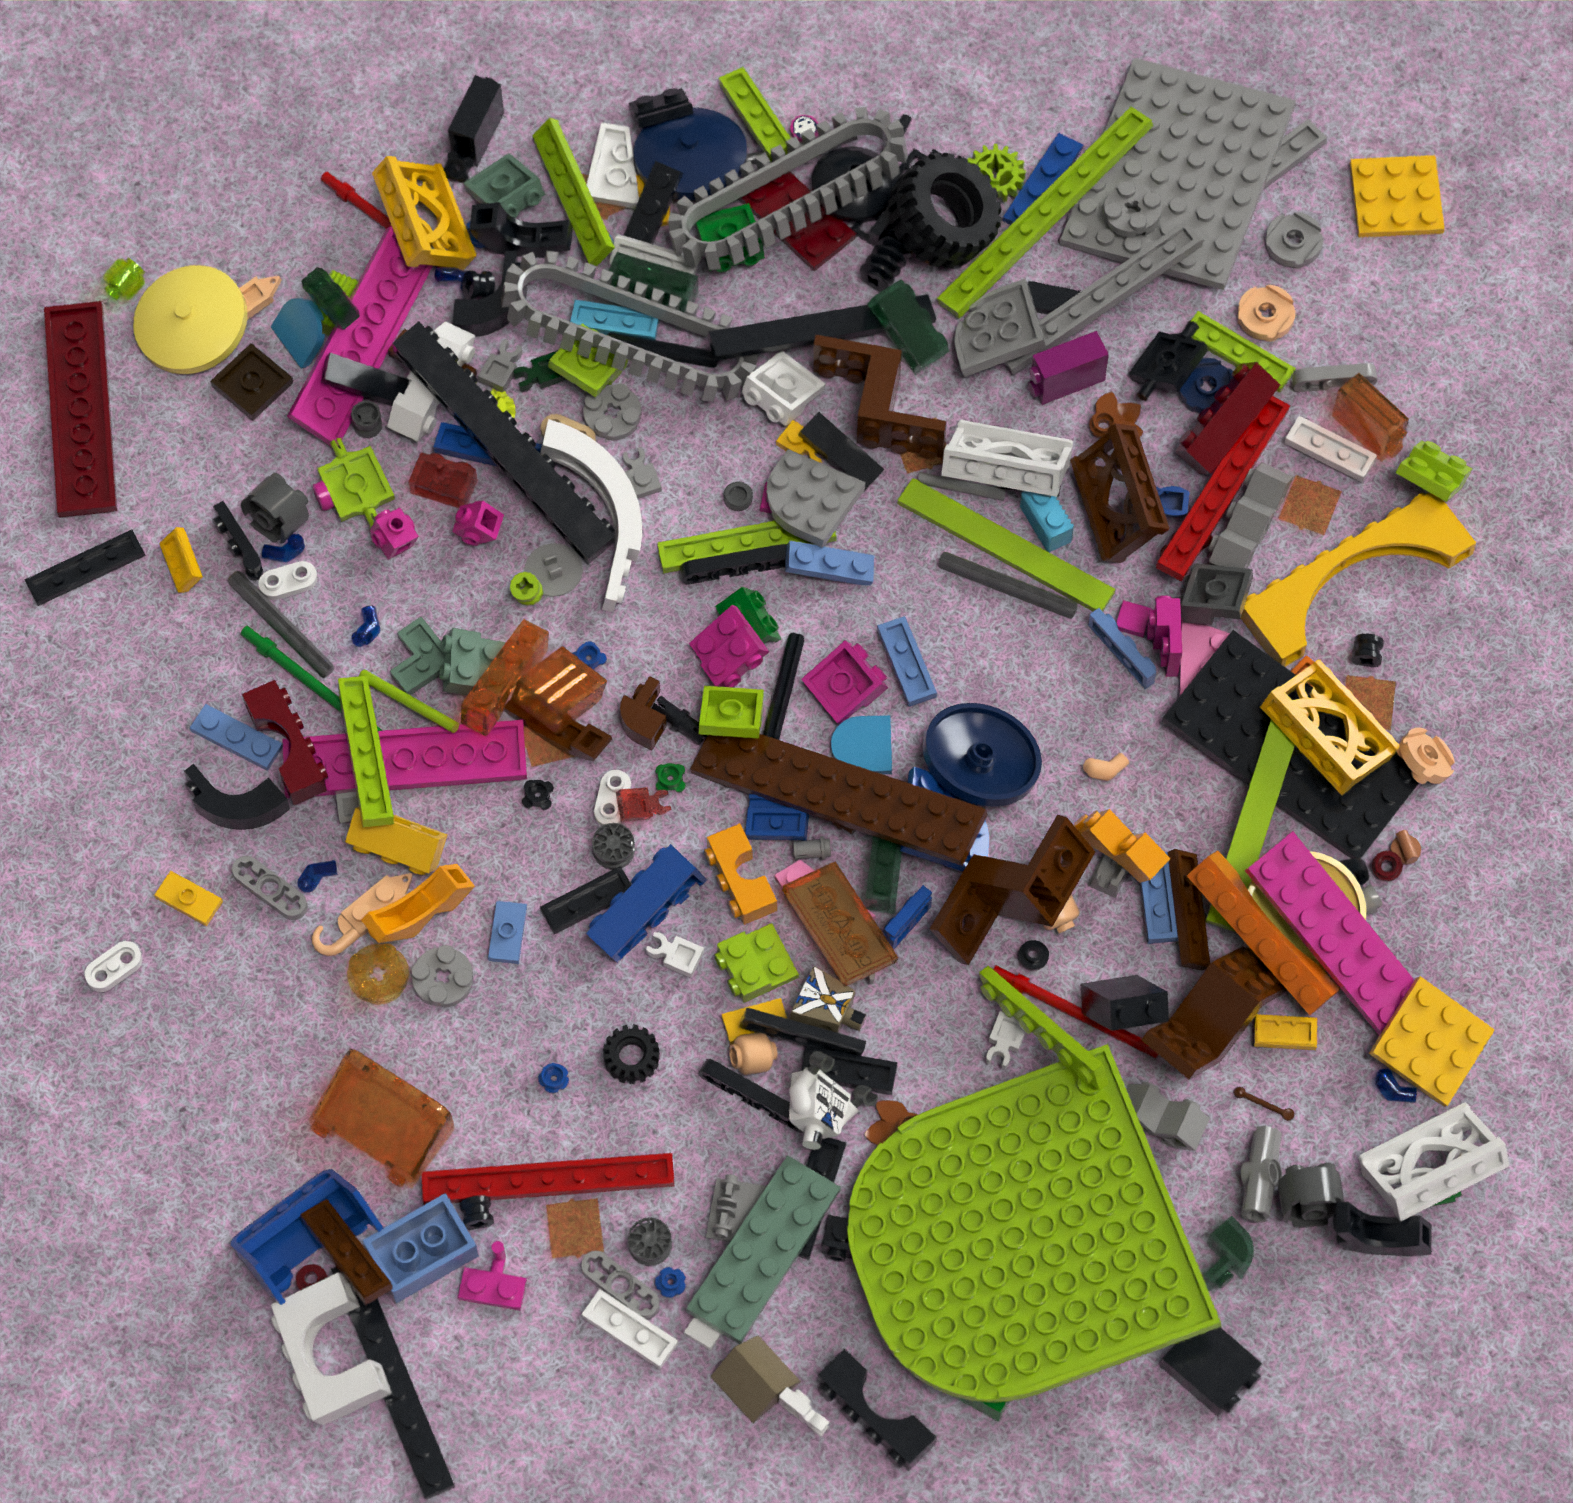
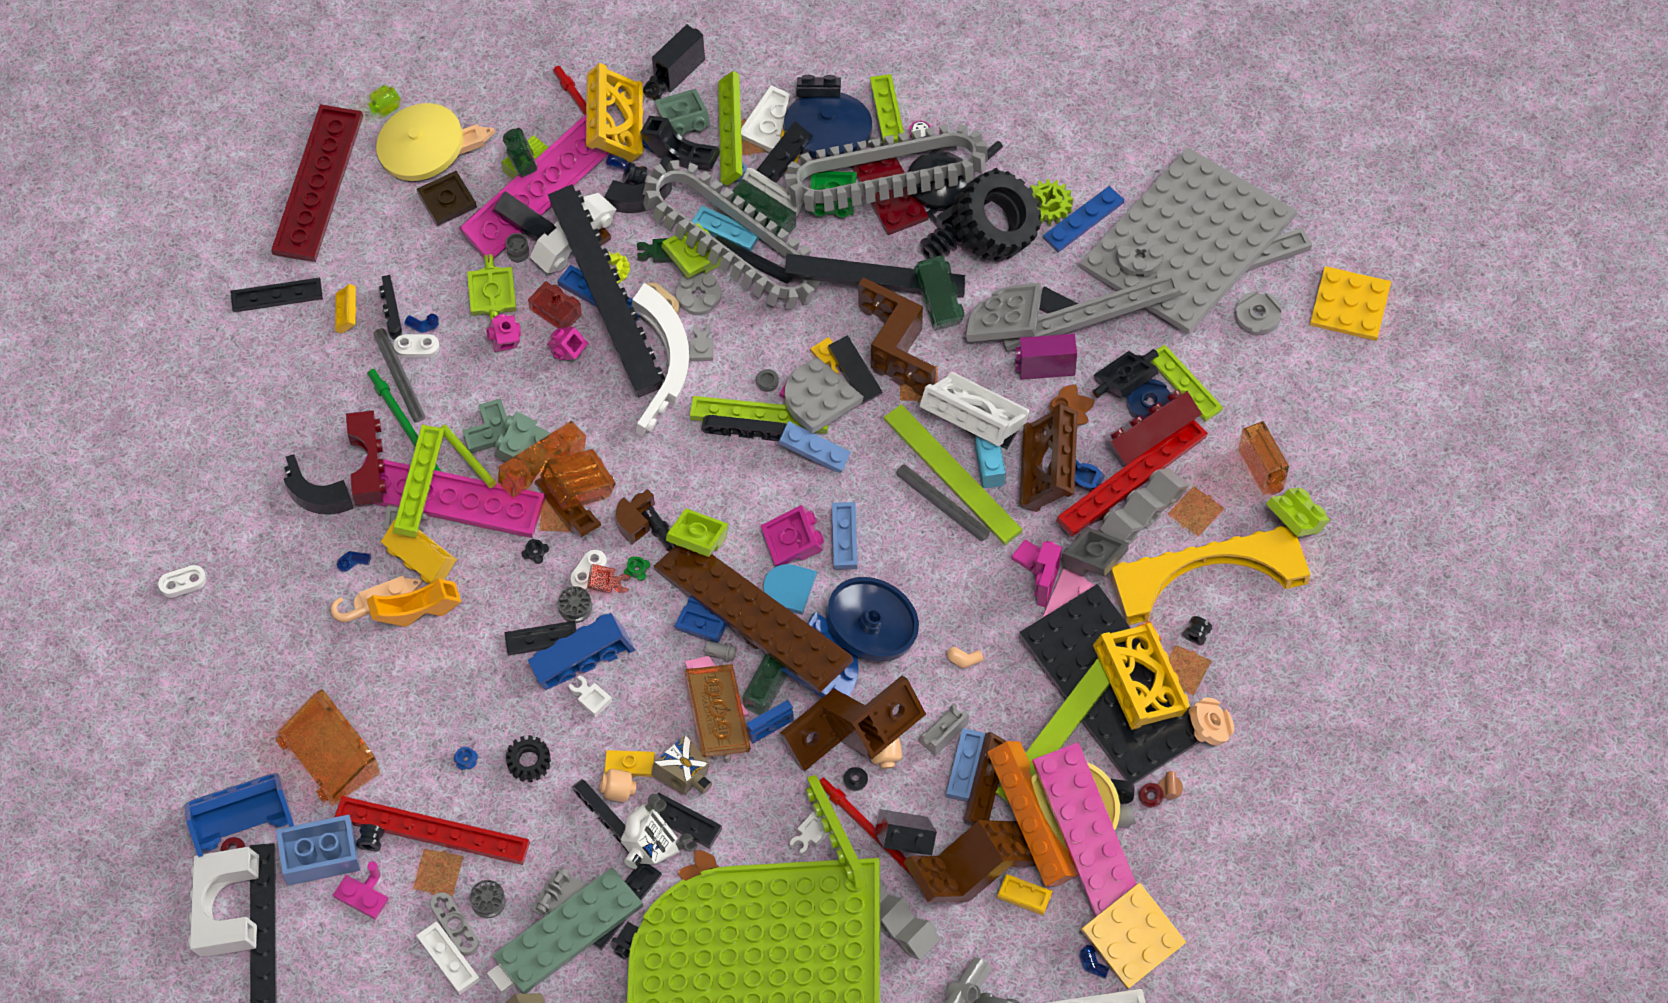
camera: 20 degrees right, 5 degrees down
yellow plate [154,871,223,926] -> none
medium blue plate [190,704,283,771] -> none
light grey beam [232,856,308,920] -> none
dark grey brick [241,472,309,544] -> none
dark azure tile [270,298,325,368] -> none
reddish brown tile [300,1199,393,1305] -> none
dark pink tile [312,480,334,511] -> none
clear yellow plate [347,943,410,1005] -> none
clear blue arm [351,605,380,647] -> none
light grey plate [412,945,473,1007] -> none
light grey plate [478,339,522,392] -> none
medium blue plate [488,901,527,964] -> none
lime wheel [510,572,544,606] -> none
light grey piece [524,543,583,597] -> none
blue plate [571,641,607,675] -> none
blue plate [655,1267,686,1298] -> none
dark pink plate [689,605,769,687] -> none
light orange arch [704,823,777,925] -> none
lime plate [714,923,799,1003] -> none
green bracket [715,586,781,644] -> none
black tile [739,1008,866,1056] -> none
white plate [741,351,826,426] -> none
black axle [763,633,804,740] -> none
light grey bar [918,472,1006,501] -> none
lime plate [937,106,1153,319] -> none
light orange arch [1074,809,1170,883] -> none
medium blue plate [1088,608,1156,689] -> none
reddish brown hinge [1234,1086,1295,1121] -> none
light nougat plate [1237,285,1296,342] -> none
white plate [1285,416,1377,482] -> none
light grey beam [1292,363,1378,392] -> none

